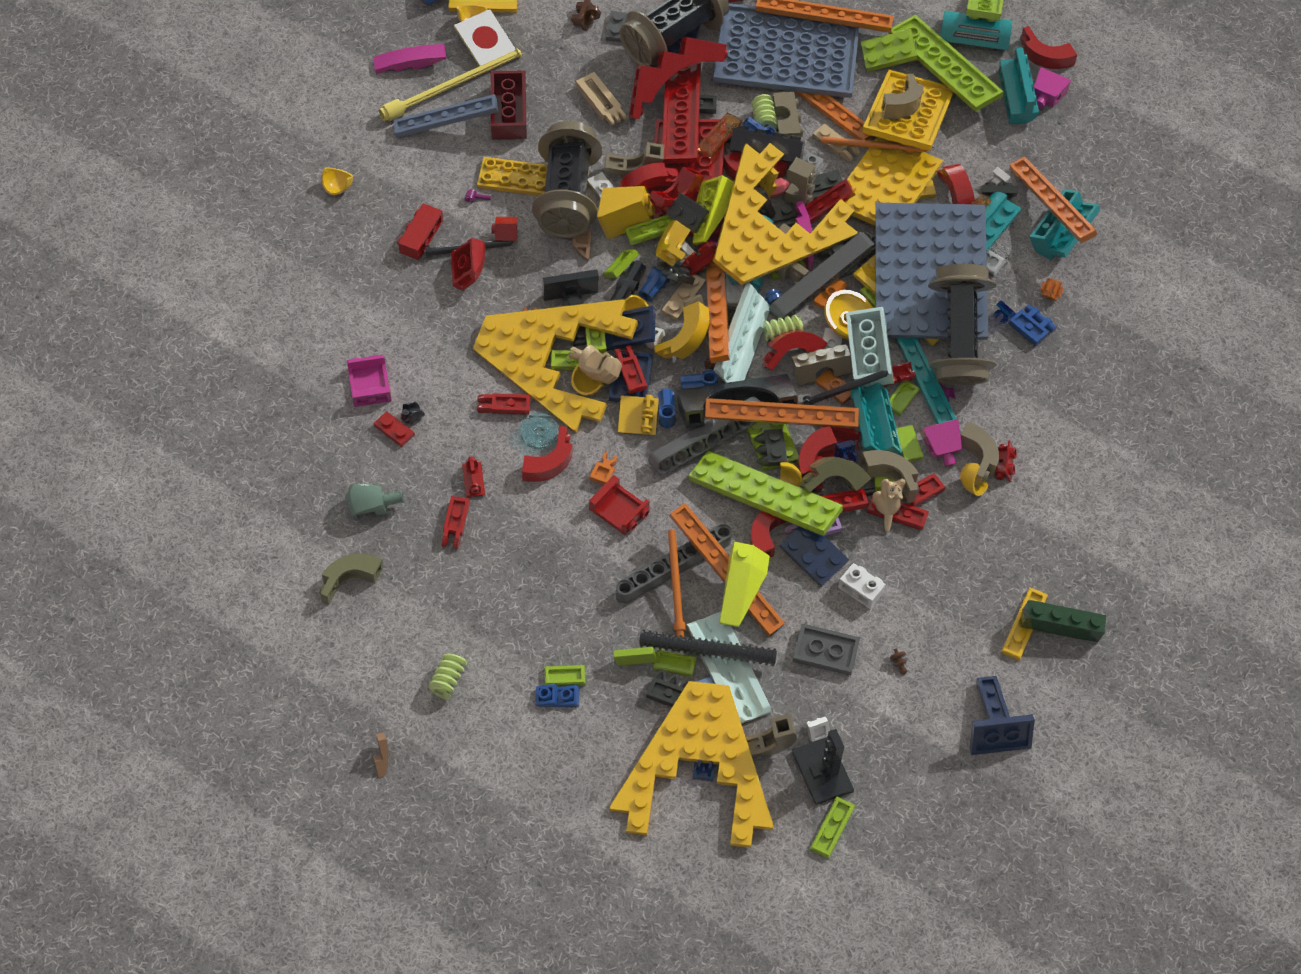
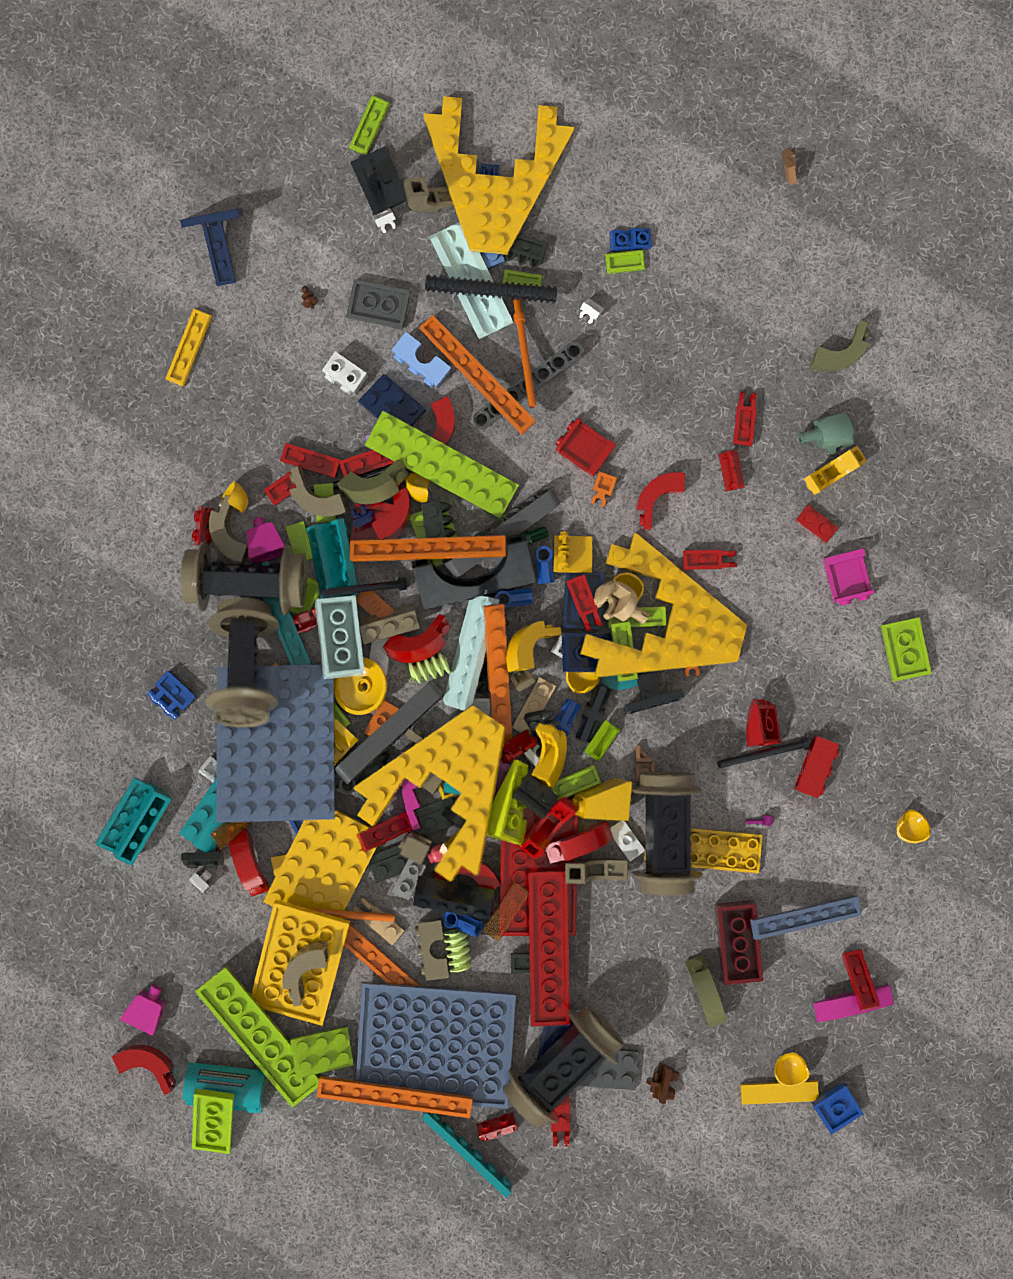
camera: 175 degrees left, 30 degrees up
flag [378,9,522,122] -> none
black arm [401,402,425,424] -> none
yellowish green piece [428,653,467,700] -> none
red brick [491,217,518,241] -> none
clear light blue plate [520,413,558,449] -> none
tan hinge [576,72,627,126] -> none
lime tile [614,647,657,665] -> none
red arch [628,37,728,119] -> none
neon yellow wedge [719,542,770,627] -> none
blue plate [765,288,781,305] -> none
tan animal [872,479,905,532] -> none
clear blue tile [993,300,1016,324] -> none
teal brick [998,47,1039,125] -> none
orange plate [1009,156,1097,244] -> none
dark green brick [1020,600,1106,642] -> none
orange gear [1040,278,1064,301] -> none
none -> brick [181,542,307,615]
none -> light blue arch [392,332,452,389]
none -> dark green axle [524,526,549,545]
none -> white tile [579,298,604,324]
none -> olive arch [685,955,727,1028]
none -> yellow arch [804,446,867,495]
none -> red plate [842,949,881,1011]
none -> lime plate [880,617,932,682]

